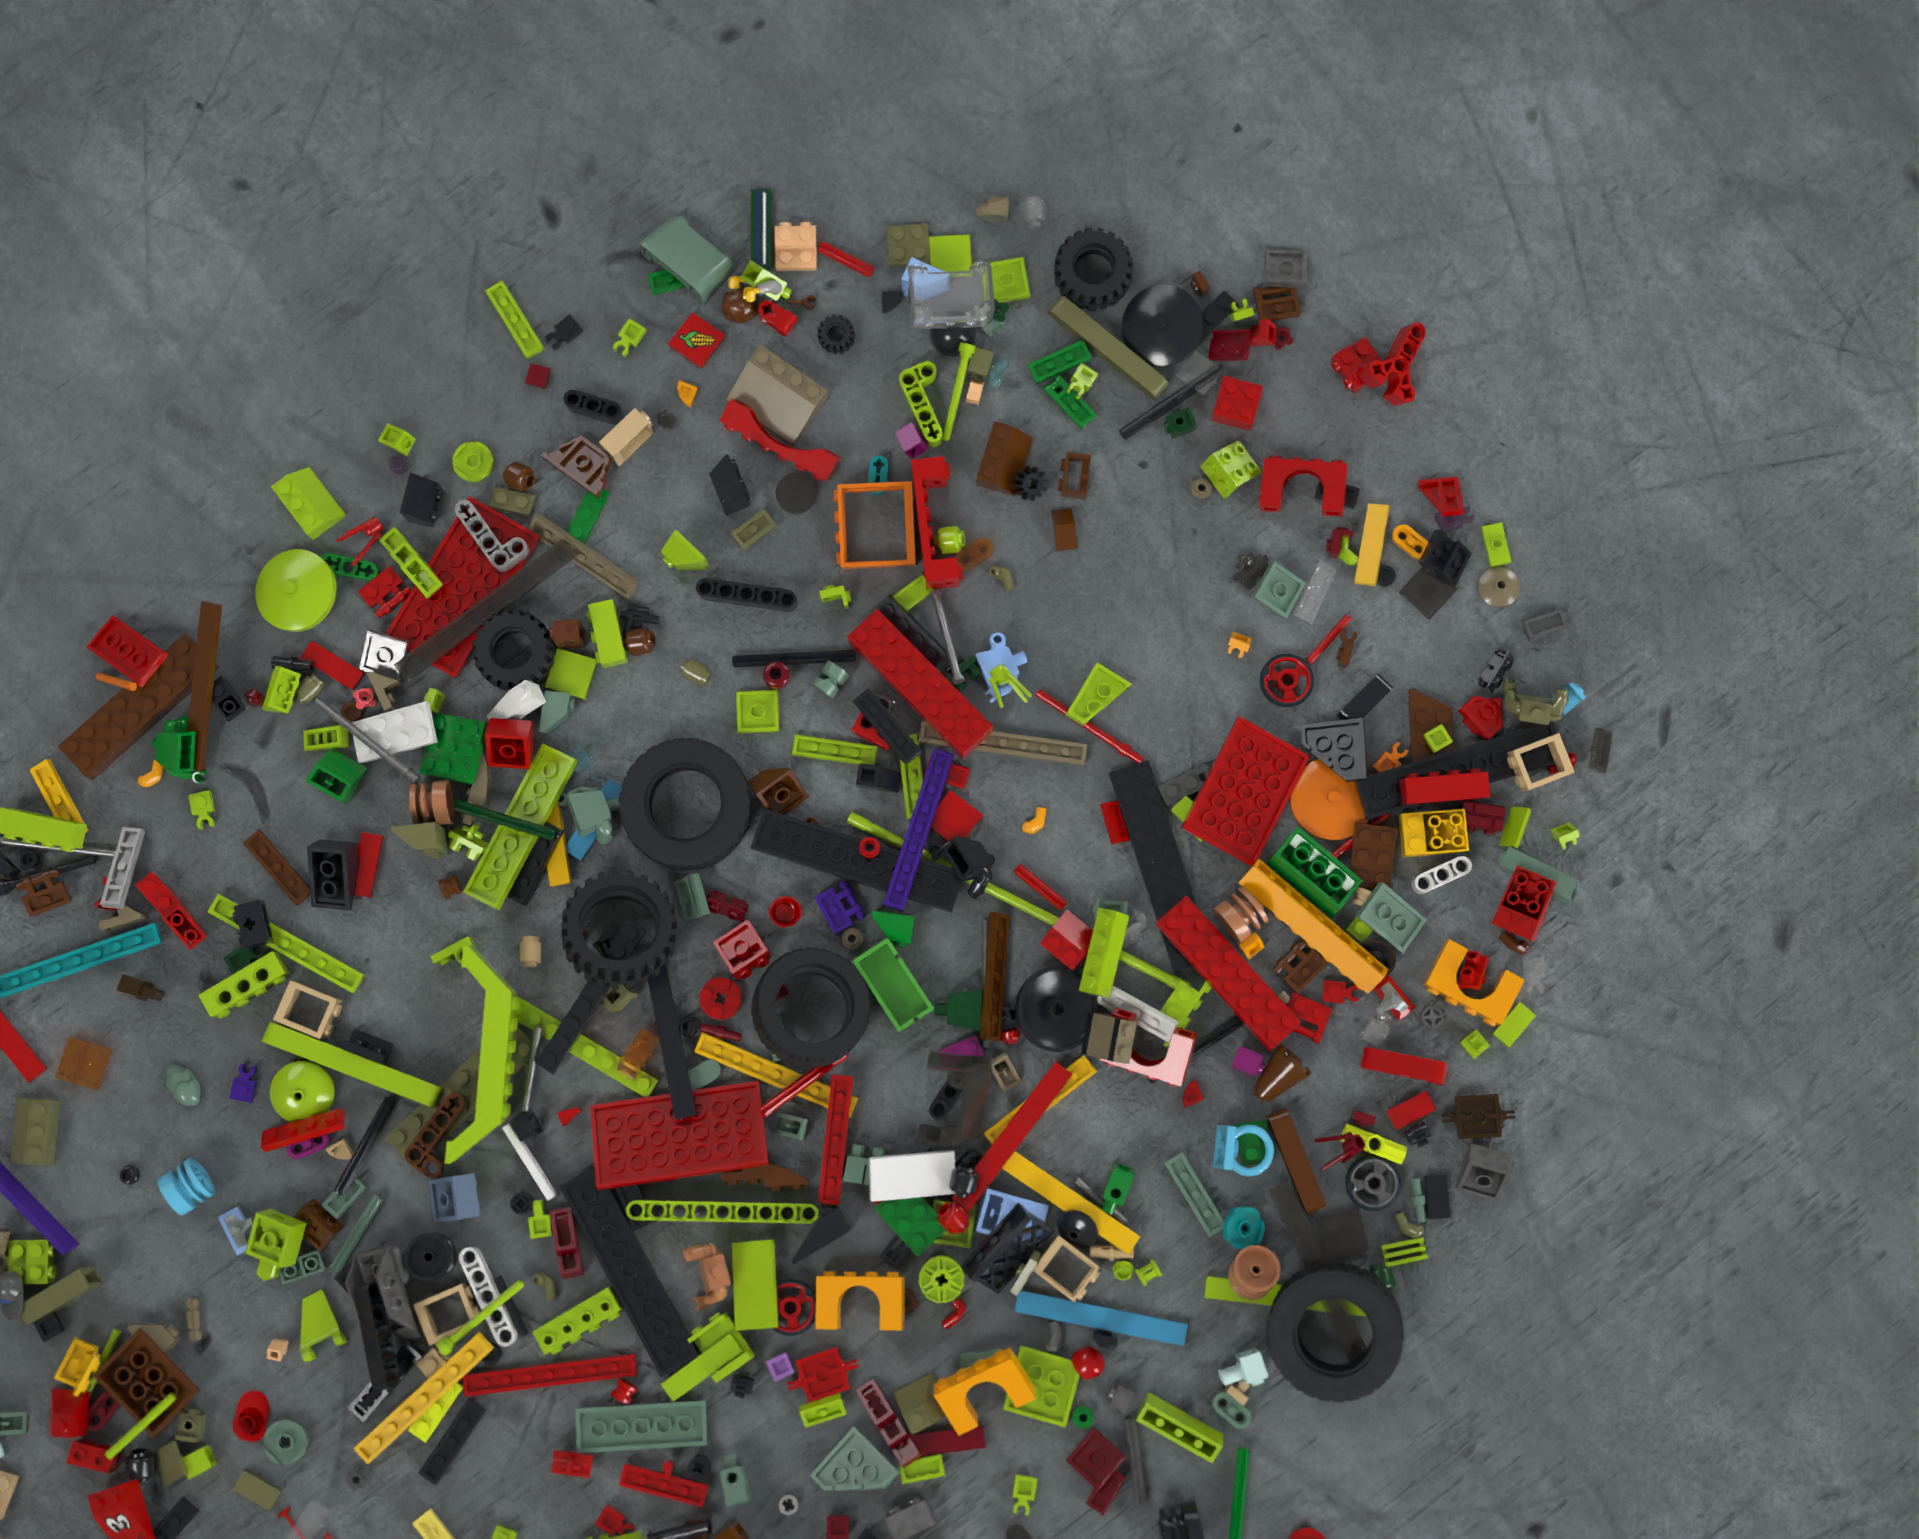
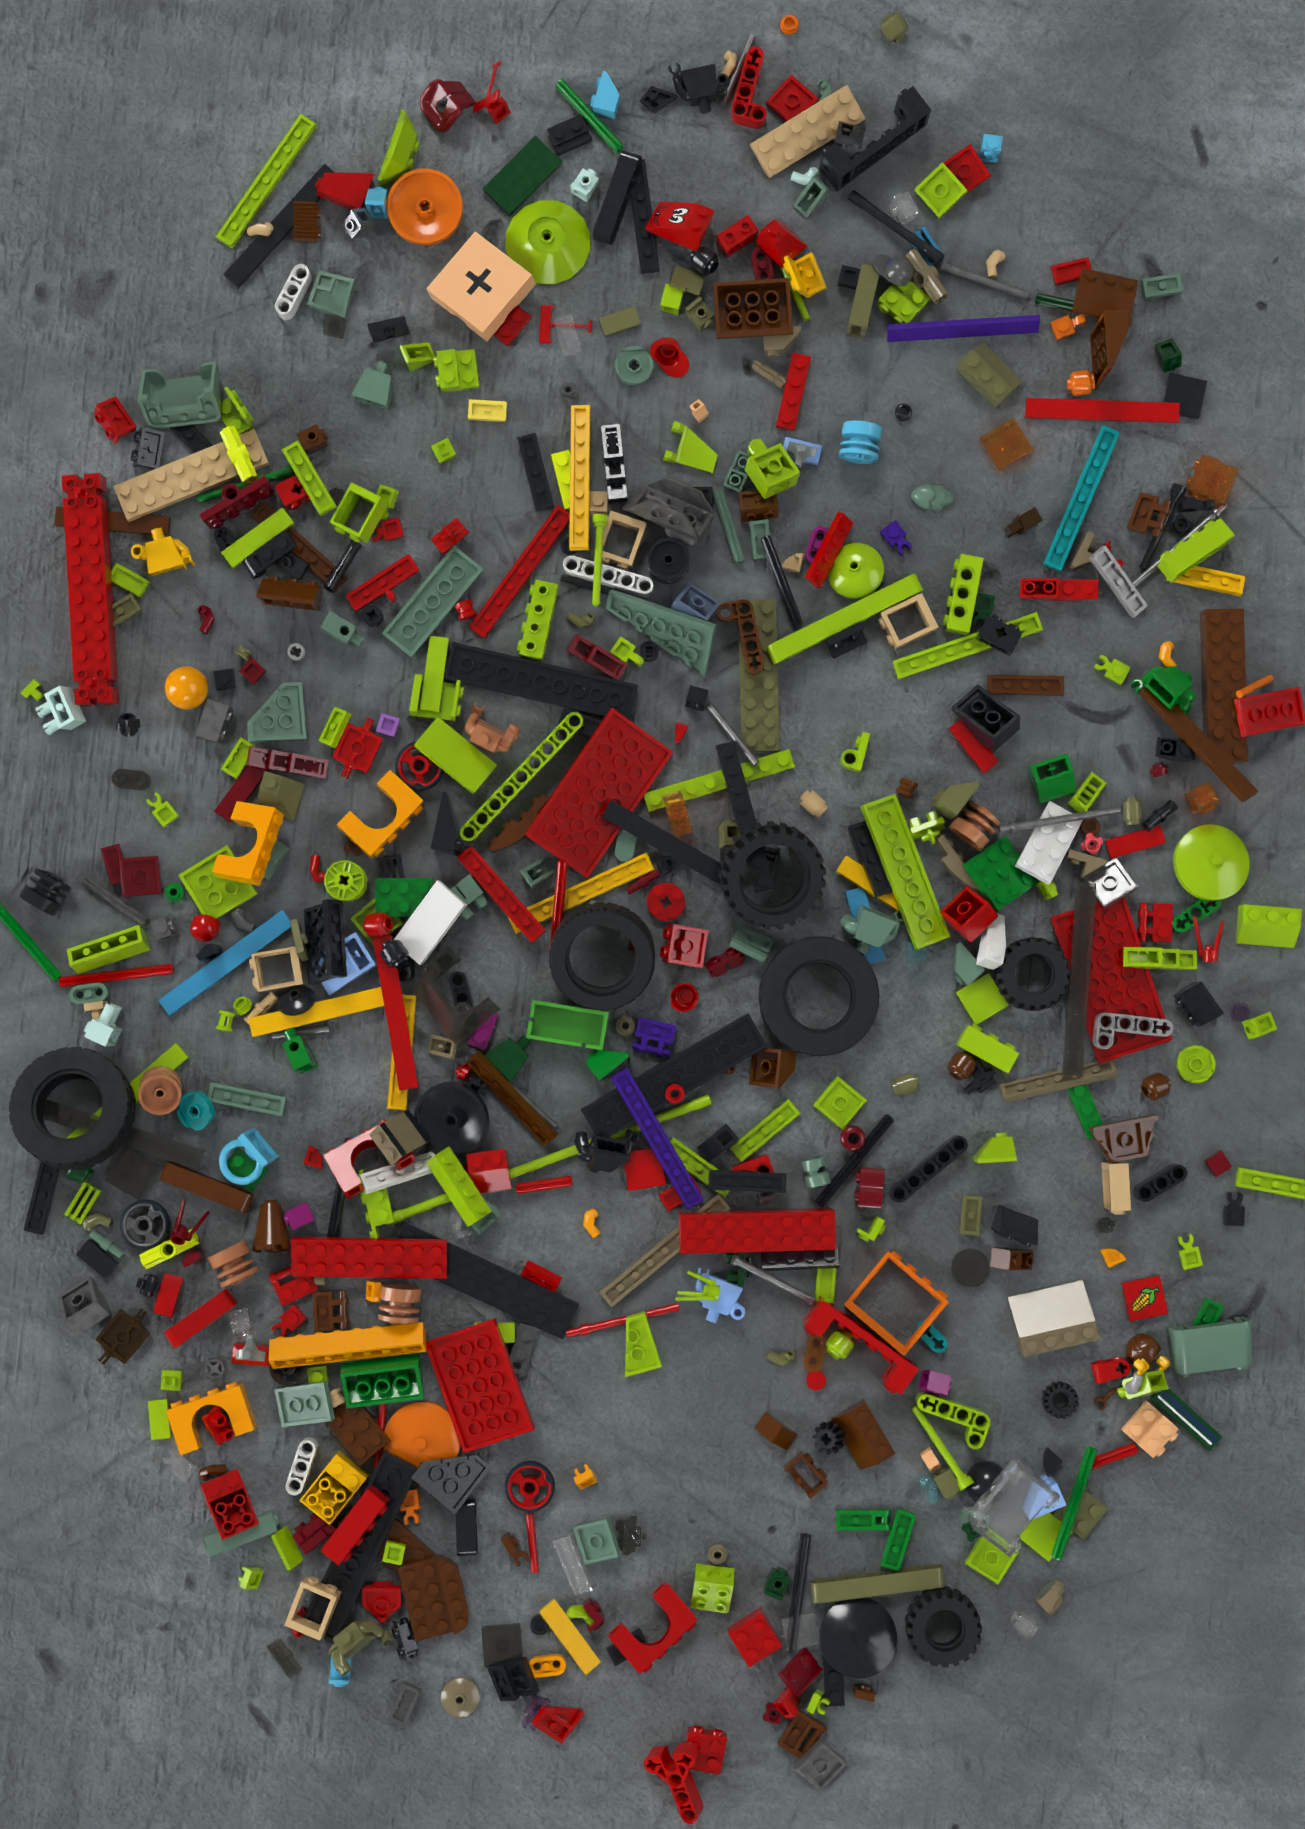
camera: 140 degrees right, 5 degrees up
lime bar [105,1393,177,1459] -> none
lime bracket [262,666,301,714] -> none
black beam [354,1282,400,1391] -> none
lime slope [445,946,520,1164] -> none
dark green axle [454,800,555,840] -> none
olive plate [490,487,536,517] -> none
white tile [502,1124,557,1201] -> none
copper brick [550,619,585,649] -> none
red arch [719,399,842,482] -> none
black gear [730,1370,755,1399] -> none
lime plate [1067,363,1098,399] -> none
lime plate [1481,522,1511,567] -> none
none -> black tile [23,1162,60,1235]
none -> red axle [59,964,174,987]
none -> nougat wheel [208,1240,259,1288]
none -> reddish brown plate [398,1555,469,1642]
none -> sand green wing [606,589,717,677]
none -> red plate [776,352,811,431]
none -> red tile [806,1370,826,1390]
none -> dark red brick [854,1167,884,1208]
none -> reddish brown slope [990,1247,1034,1270]
none -> green axle [1051,1446,1097,1560]
none -> clear orange brick [1184,782,1220,815]

